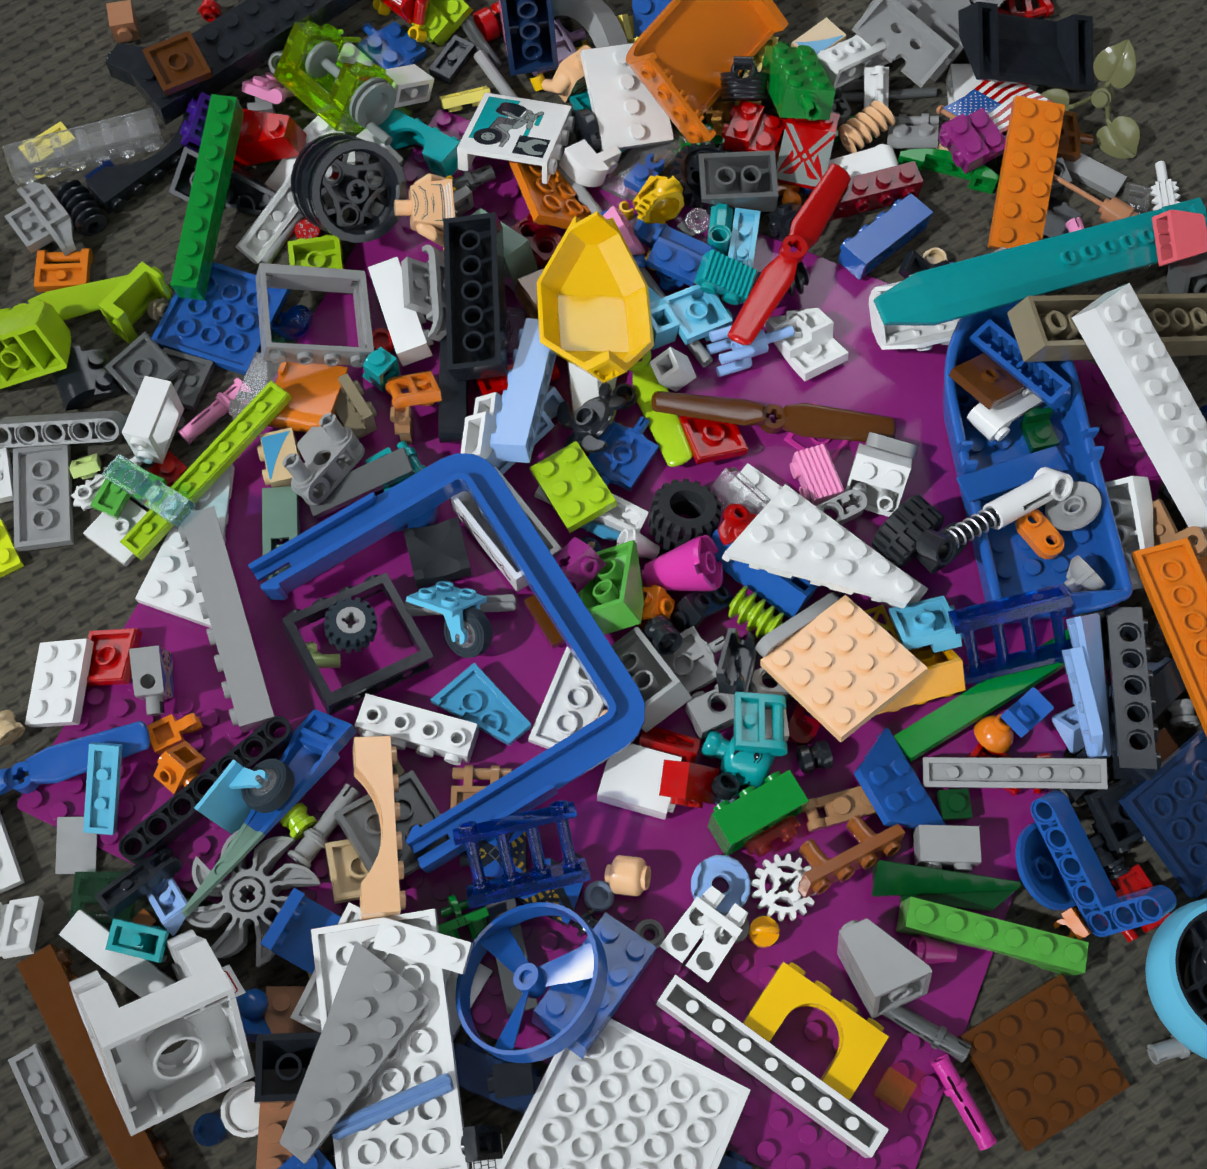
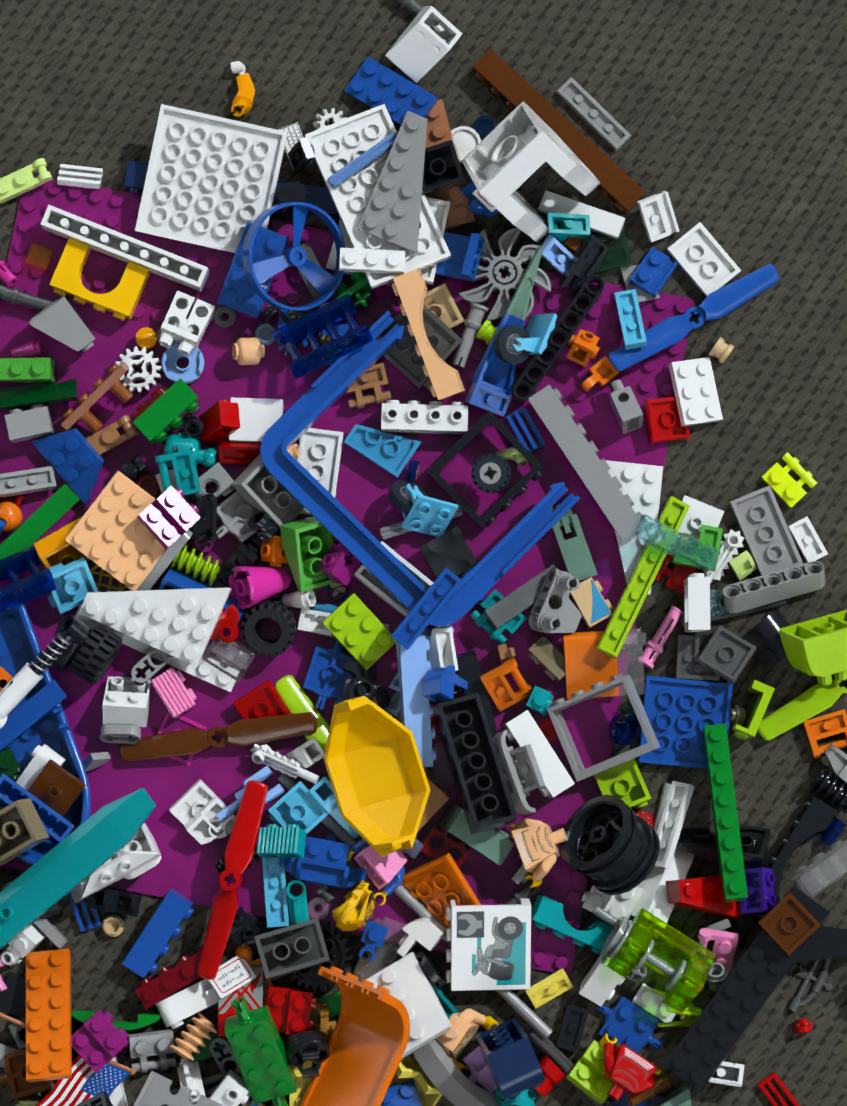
camera: 165 degrees right, 15 degrees up
dark green plate [937,788,972,821] -> none
none -> light grey tile [83,752,111,771]
none -> plate [137,486,201,549]
none -> white sticker [208,956,257,999]
none -> white piece [251,744,320,784]
none -> blue plate [391,568,463,650]
none -> clear blue tile [407,460,420,482]
none -> blue brick [422,665,468,703]
none -> blue tile [505,406,545,453]
none -> blue plate [629,247,678,298]

